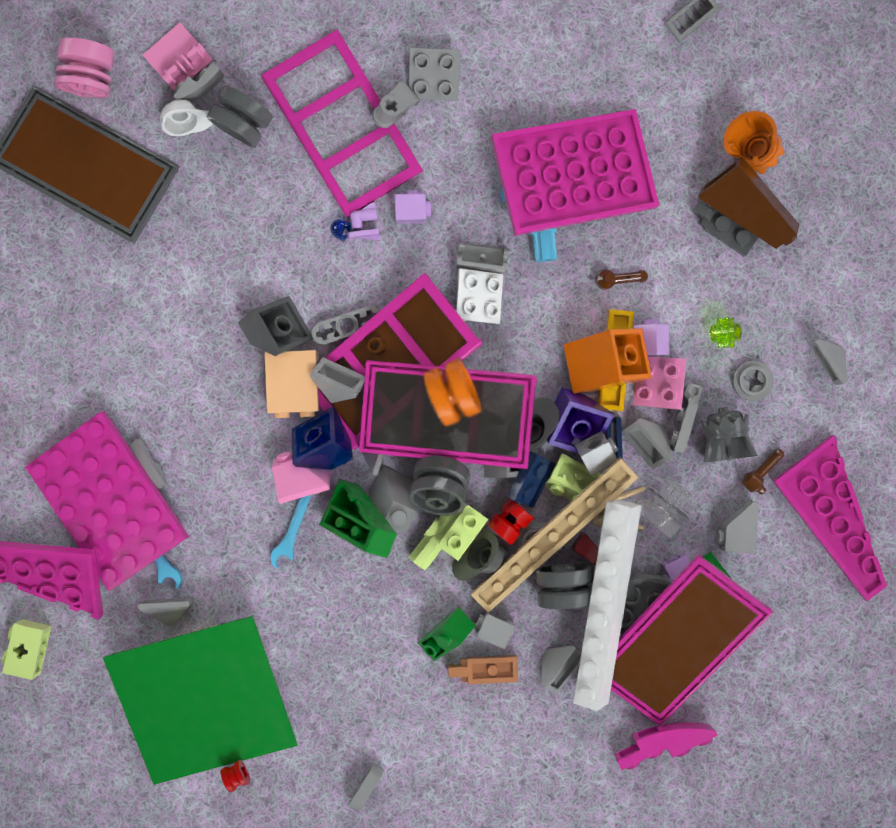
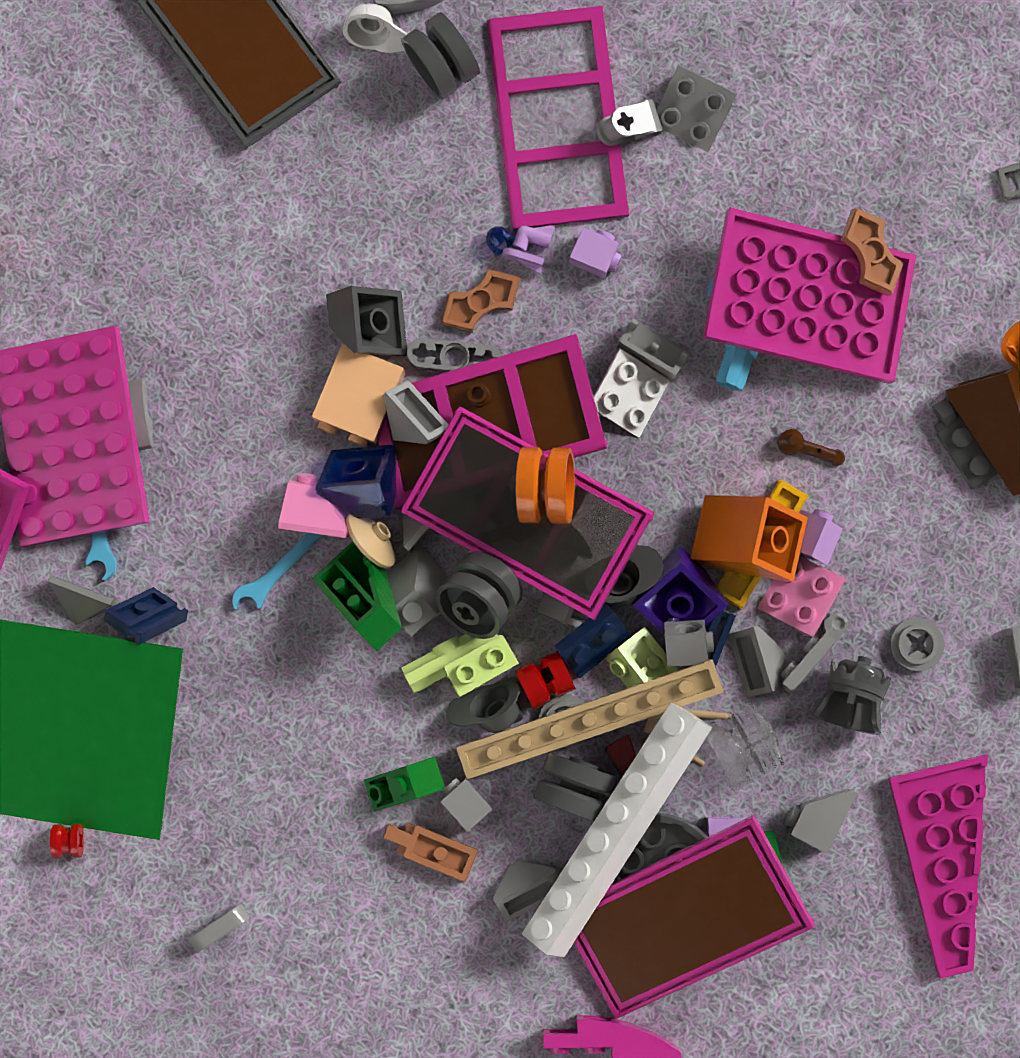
camera: 30 degrees right, 5 degrees down
clear neon green gear [710,317,742,348] -> none
reddish brown piece [741,448,785,495] -> none
none -> dark blue plate [104,587,188,645]
none -> tan dish [346,512,395,568]
none -> nougat tile [440,269,521,333]
none -> nougat tile [840,207,903,296]

